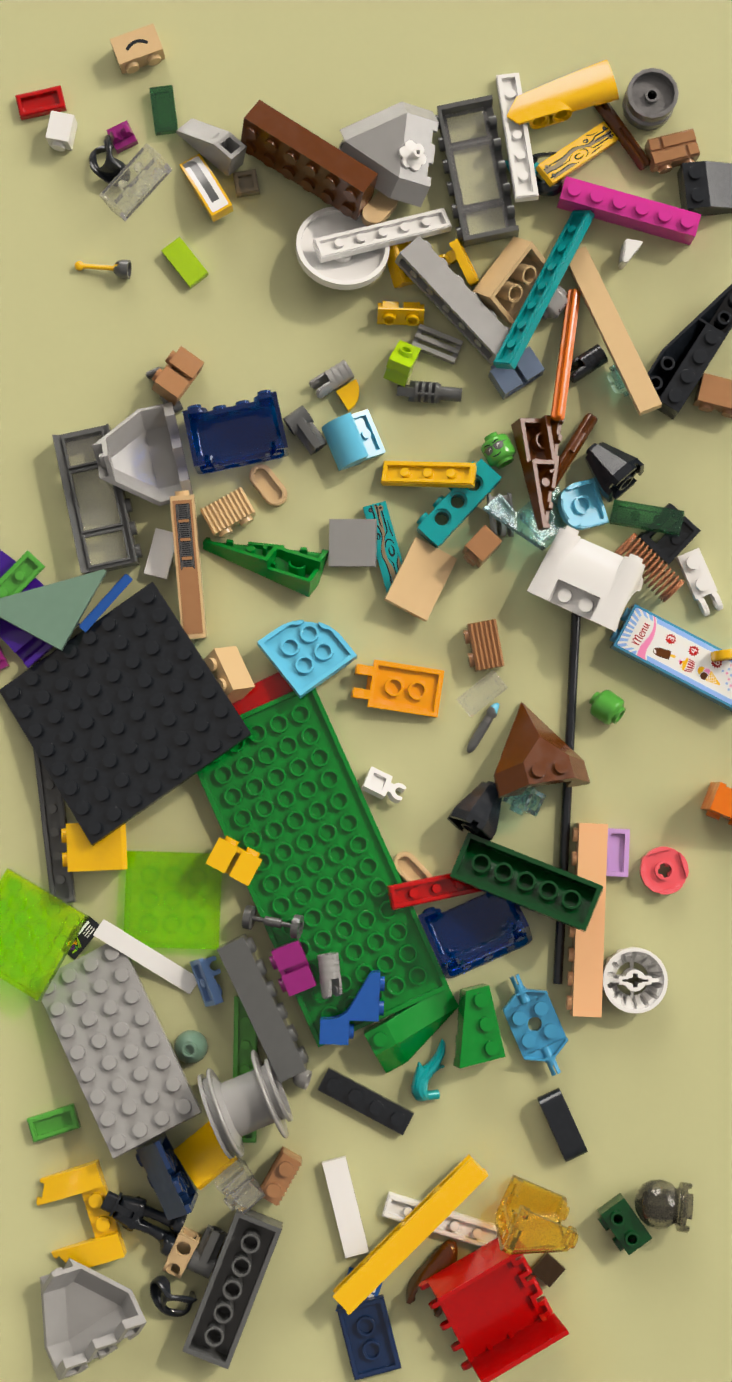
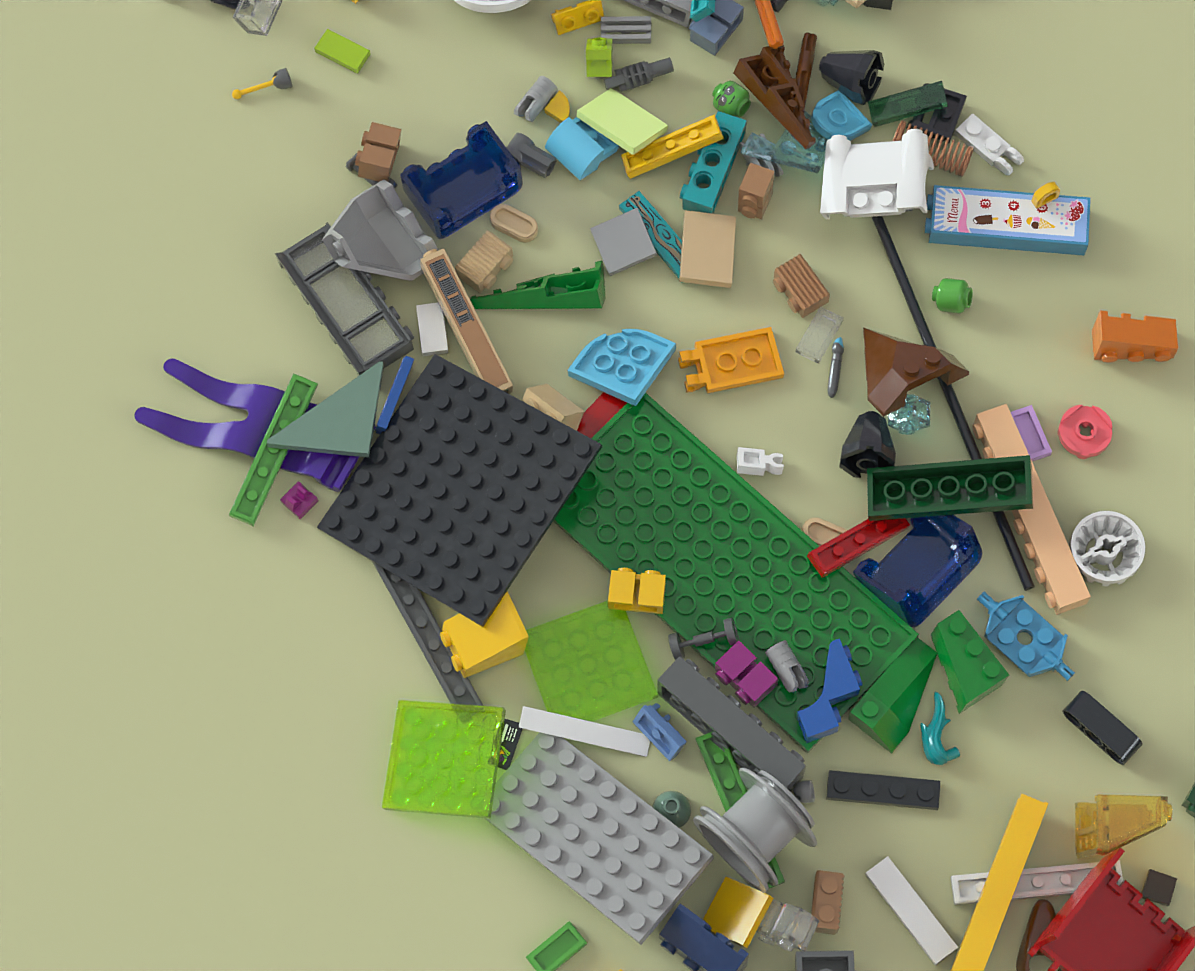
camera: 10 degrees left, 15 degrees down
none -> yellowish green tile [577,88,668,155]

